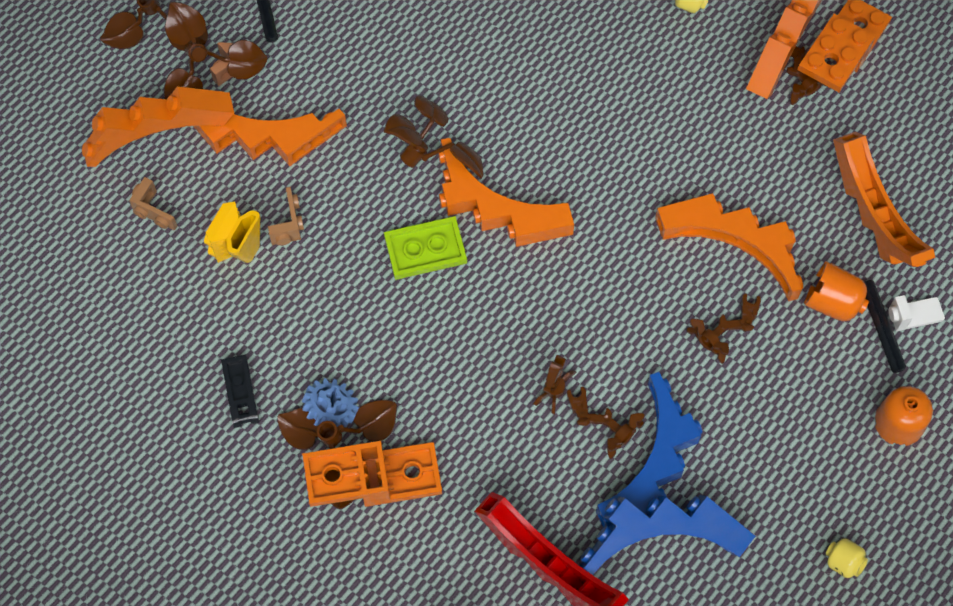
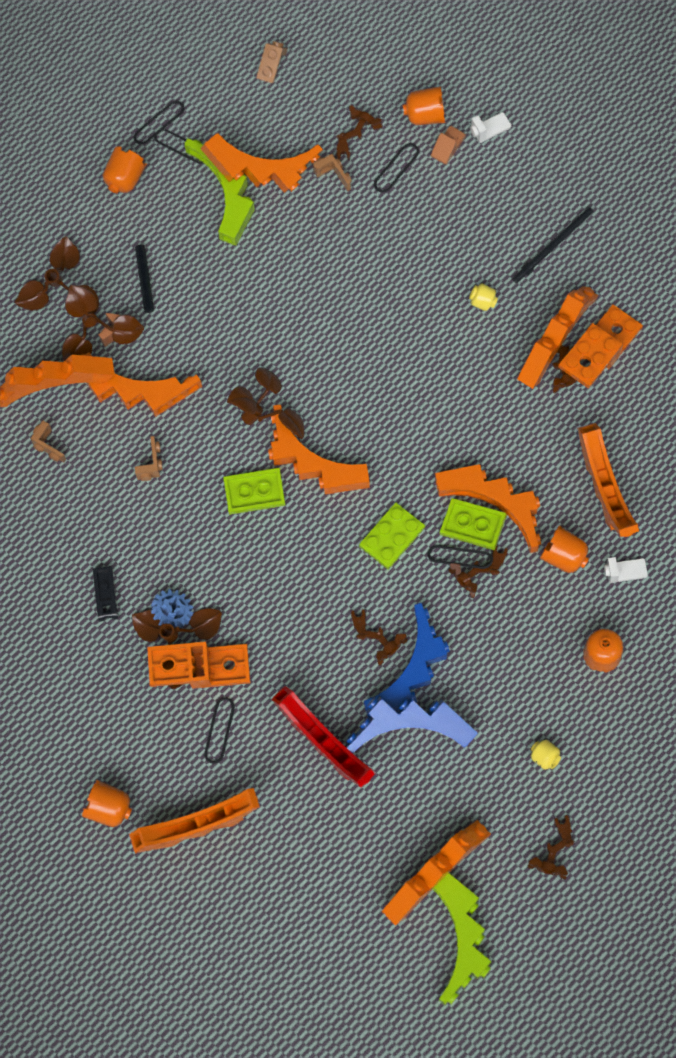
camera: 10 degrees right, 5 degrees up
yellow piece [204,201,260,263] -> none
reddish brown piece [533,355,577,415] -> none
black axle [864,280,906,373] -> none
none -> black piece [204,697,235,764]
none -> lime plate [359,503,425,570]
none -> black piece [428,545,493,569]
none -> lime plate [439,498,507,550]

